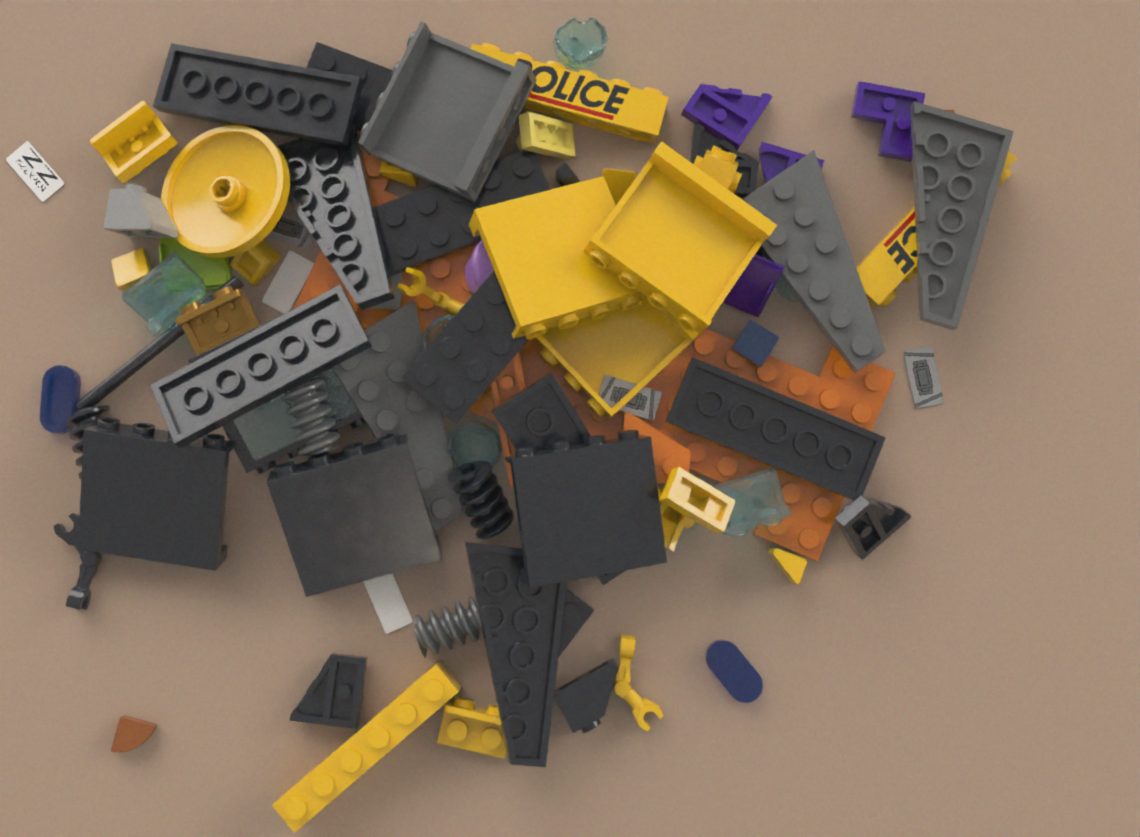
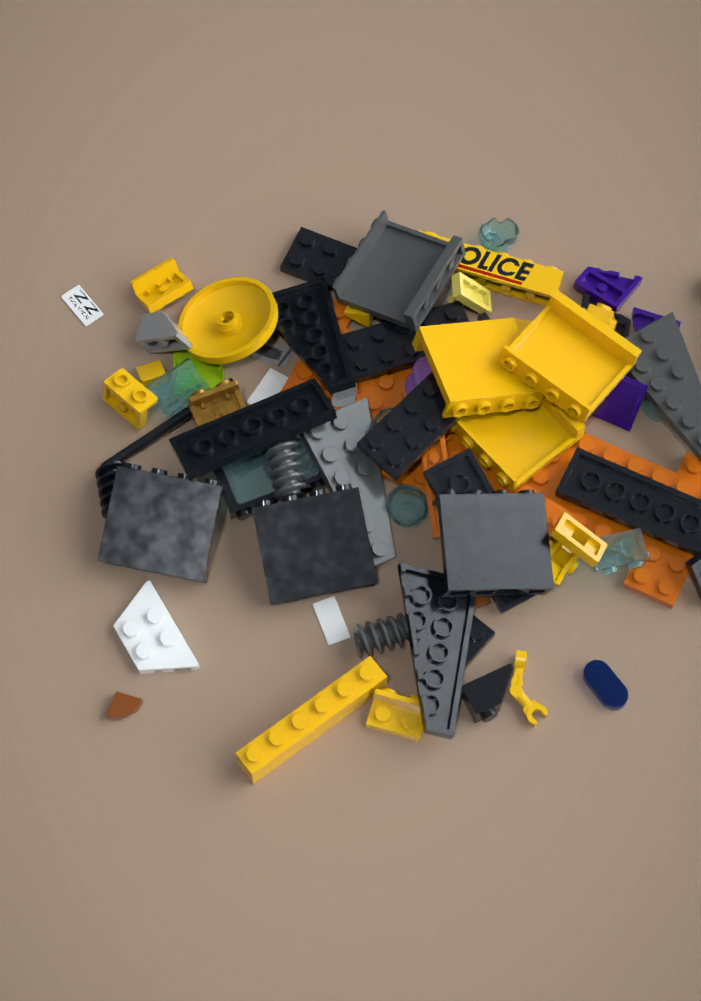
camera: 10 degrees right, 20 degrees down
clear blue tile [40,365,81,434] -> none
black piece [53,513,102,610] -> none
black plate [153,43,364,147] -> none
yellow slope [229,240,282,287] -> none
black wing [289,653,368,729] -> none
yellow piece [397,267,465,315] -> none
black piece [448,460,514,540] -> none
sticker [598,375,662,421] -> none
dark blue tile [730,319,780,368] -> none
yellow slope [767,547,807,585] -> none
none -> yellow bracket [102,368,158,431]
none -> white wing [113,580,200,674]

